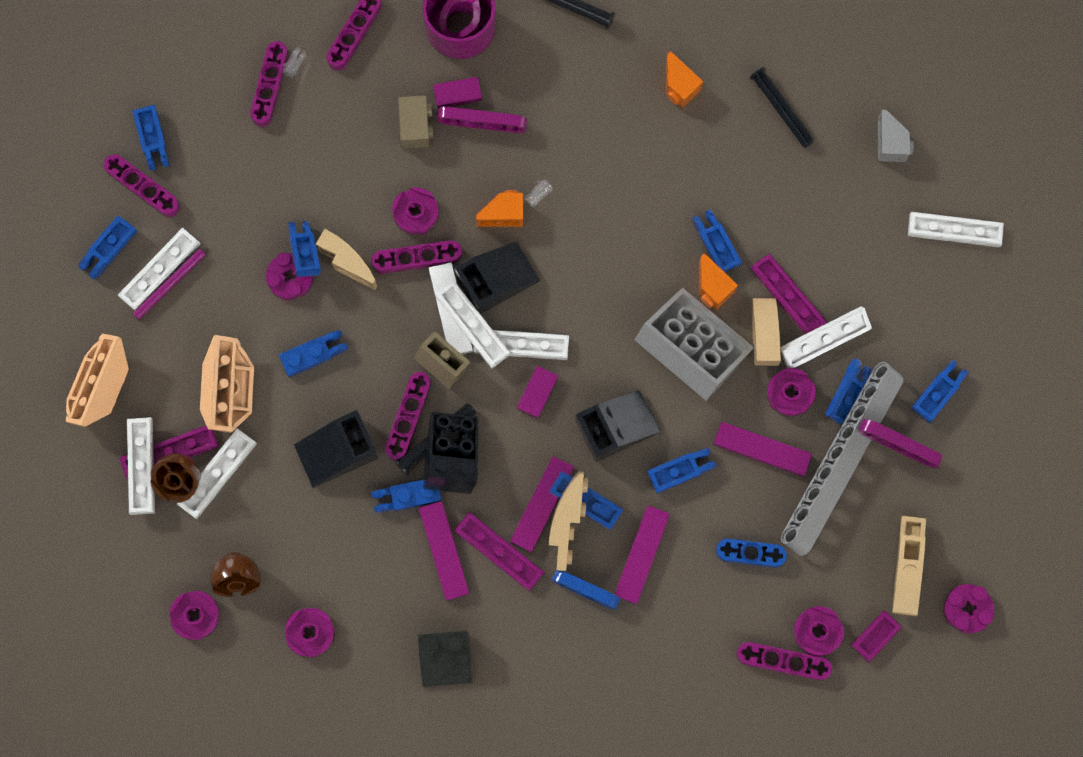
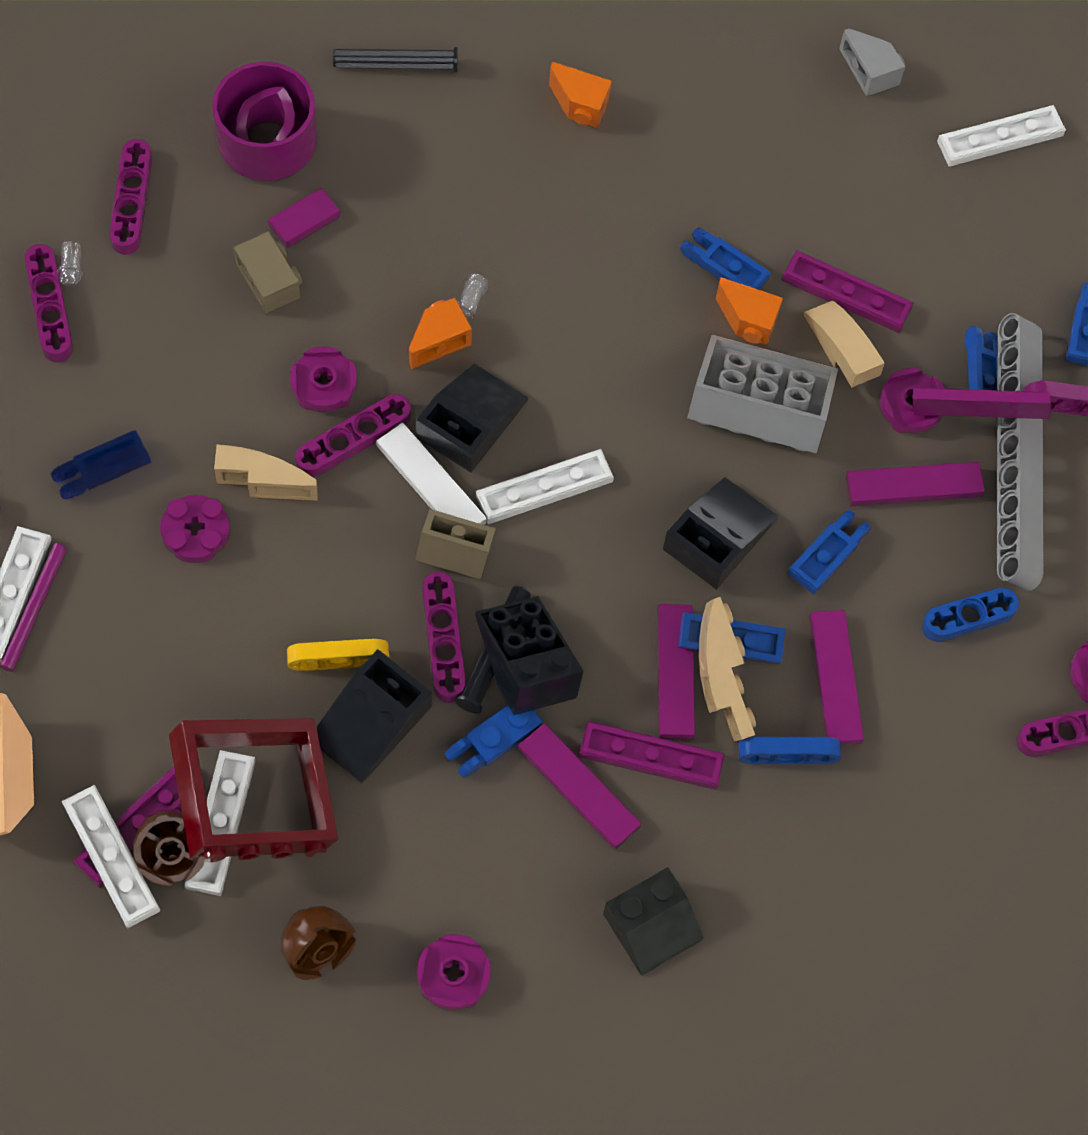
camera: 30 degrees left, 10 degrees down
magenta plate [169,591,220,640] -> none
light nougat wedge [200,335,254,433] -> none
blue hinge [279,330,348,377] -> none
blue hinge [288,221,321,277] -> none
white tile [435,280,510,369] -> none
magenta beam [437,107,527,133] -> none
magenta tile [517,366,559,419] -> none
black axle [750,67,814,148] -> none
white tile [780,306,872,368] -> none
none -> clear blue hinge [50,430,151,499]
none -> dark red window [169,718,338,862]
none -> yellow beam [287,639,389,671]
none -> magenta tile [913,388,1051,419]

